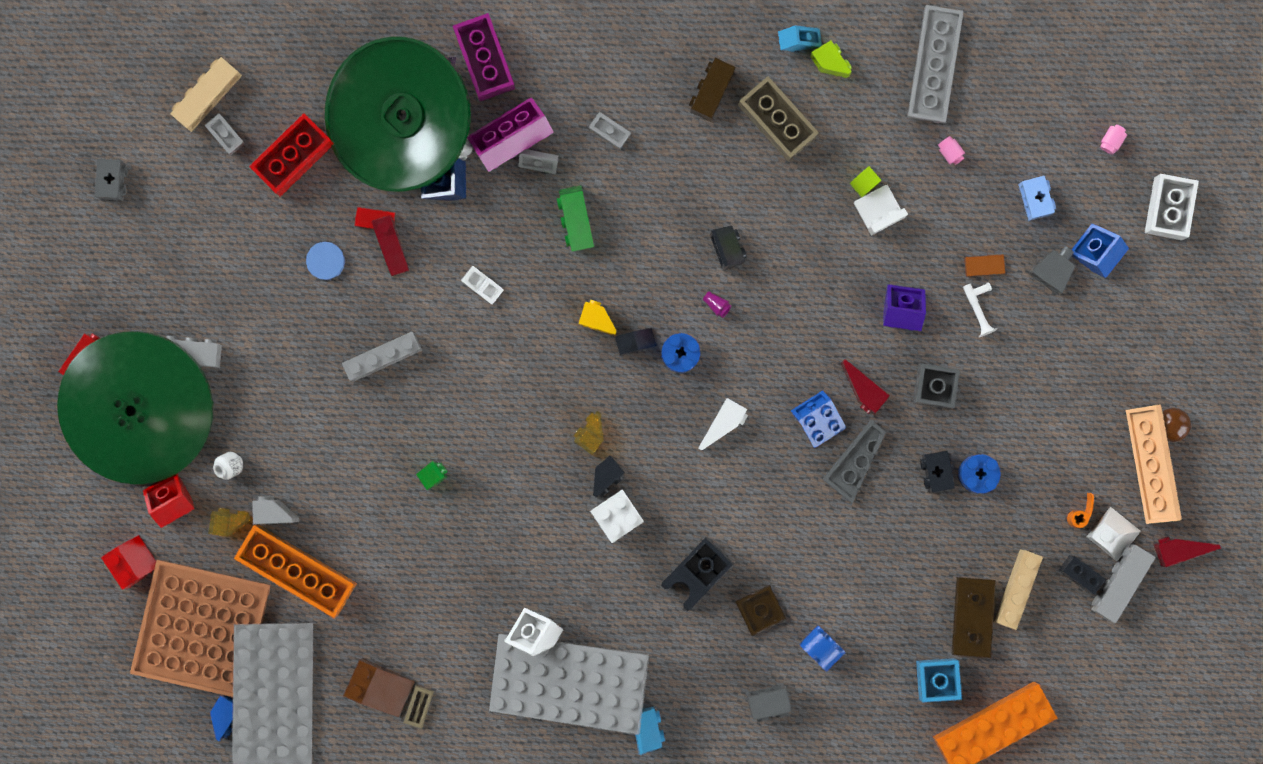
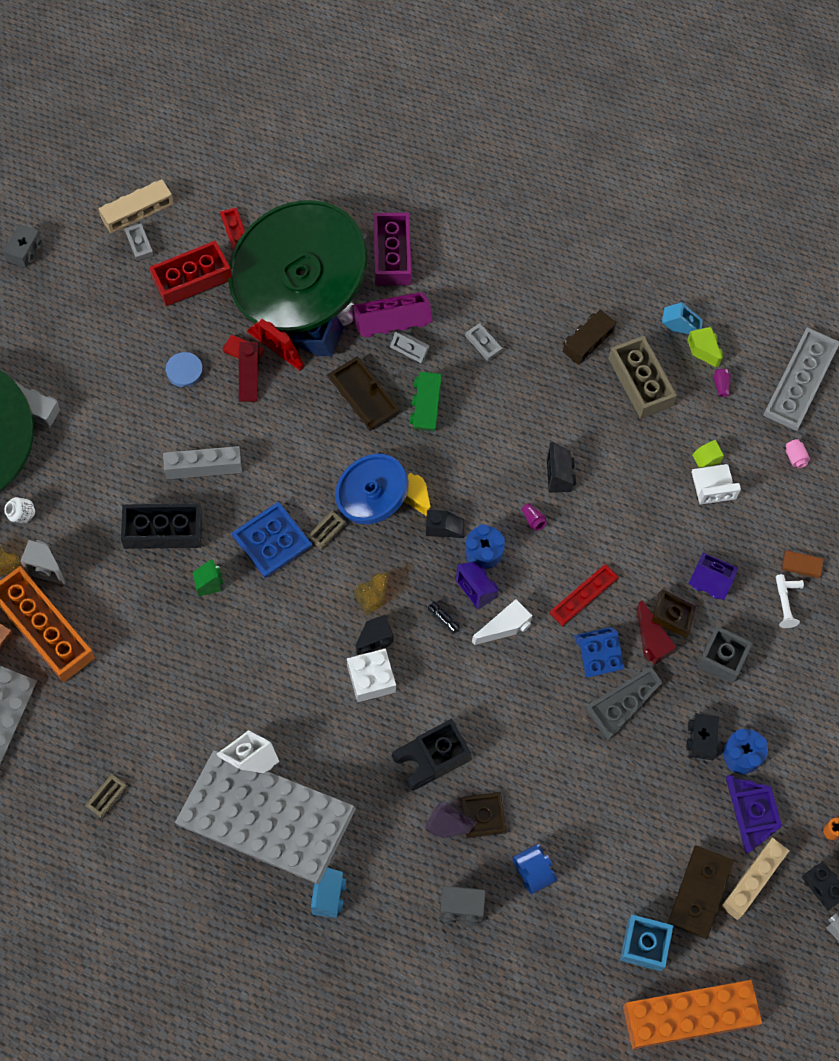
camera: 15 degrees right, 20 degrees down
reddish brown slope [343,658,415,717] -> none
white slope [461,266,504,304] -> none
none -> black brick [121,503,202,549]
none -> red tile [220,207,245,251]
none -> blue plate [231,502,312,579]
none -> red wing [247,319,305,371]
none -> dark tan tile [307,511,347,550]
none -> dark brown container [327,356,400,431]
none -> blue dish [335,454,409,524]
none -> clear purple slope [425,801,477,838]
none -> black axle [428,602,460,634]
none -> dark purple slope [455,561,498,610]
none -> red tile [549,564,619,627]
none -> dark brown tile [652,589,696,638]
none -> magenta cone [713,369,731,397]
none -> dark purple wing [726,775,782,854]

